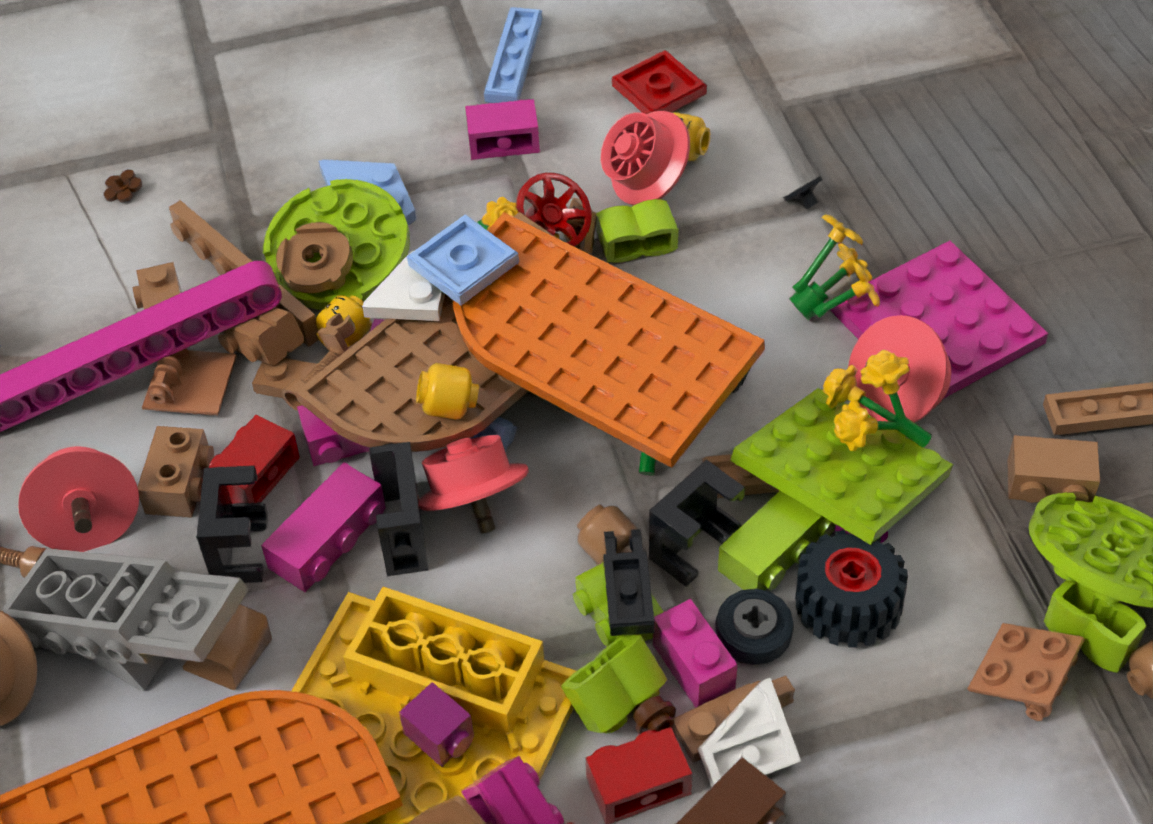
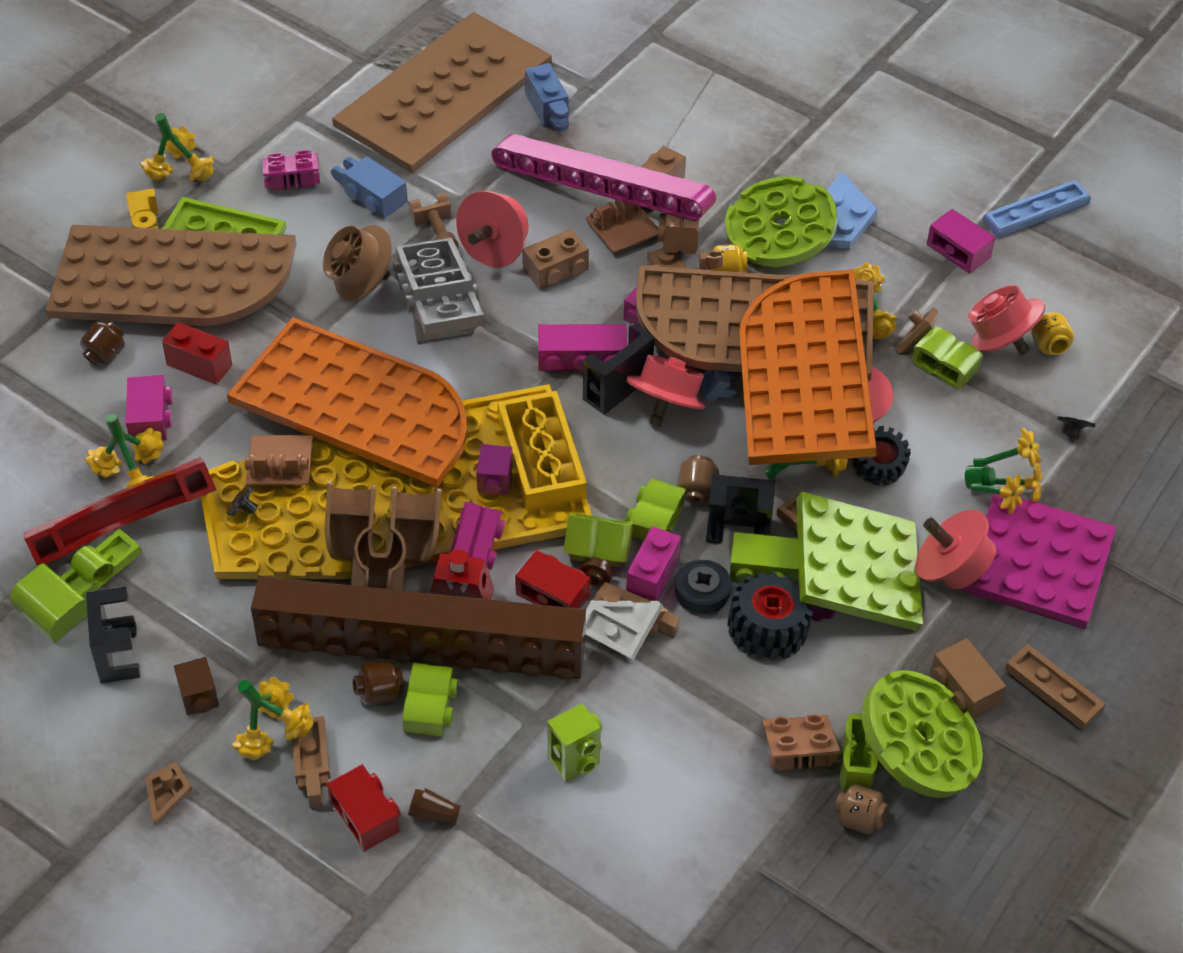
camera: 50 degrees right, 0 degrees up
reddish brown plant [103,169,142,203] -> none
medium nougat plate [169,200,319,347] -> none
medium nougat piece [182,604,272,690] -> none
black panel [196,465,268,583] -> none
red brick [208,415,300,504] -> none
medium nougat plate [276,222,353,293] -> none
white wing [362,251,445,321] -> none
light blue tile [407,214,519,306] -> none
yellow head [416,363,479,420] -> none
red wheel [516,172,592,246] -> none
black hinge [603,529,655,636] -> none
red plate [612,50,707,115] -> none
yellow plant [822,350,932,451] -> none

